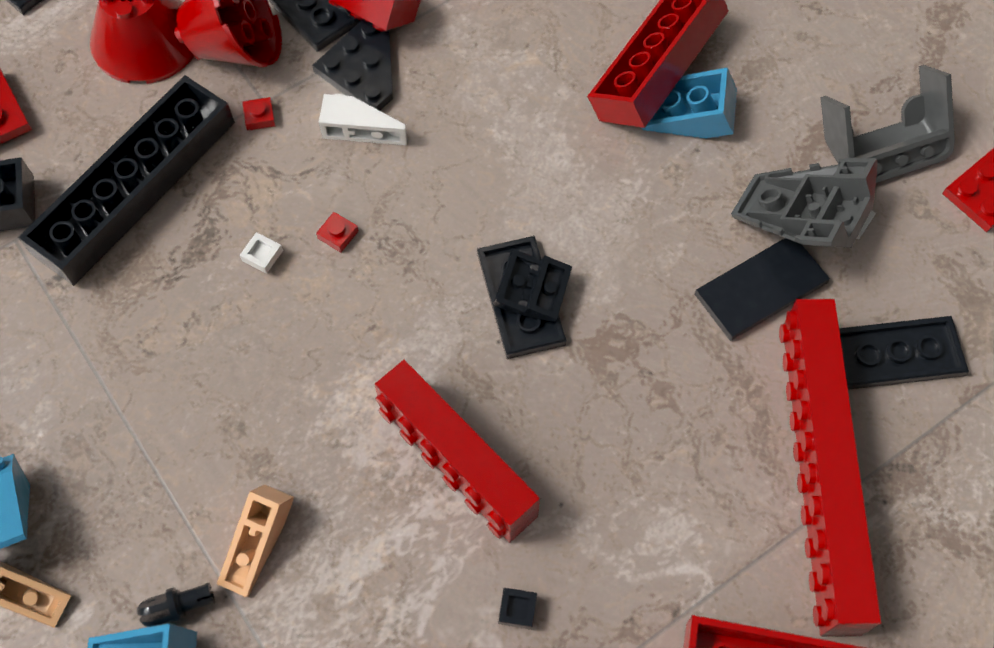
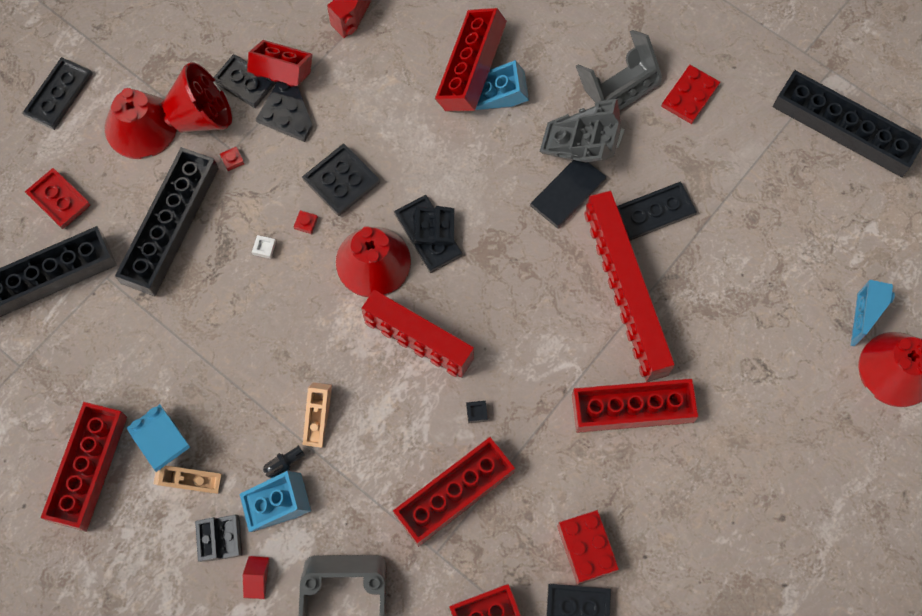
camera: 15 degrees left, 5 degrees up
white slope [319,94,407,146] -> none
none -> black plate [302,143,380,217]
none -> red cone [336,226,411,298]

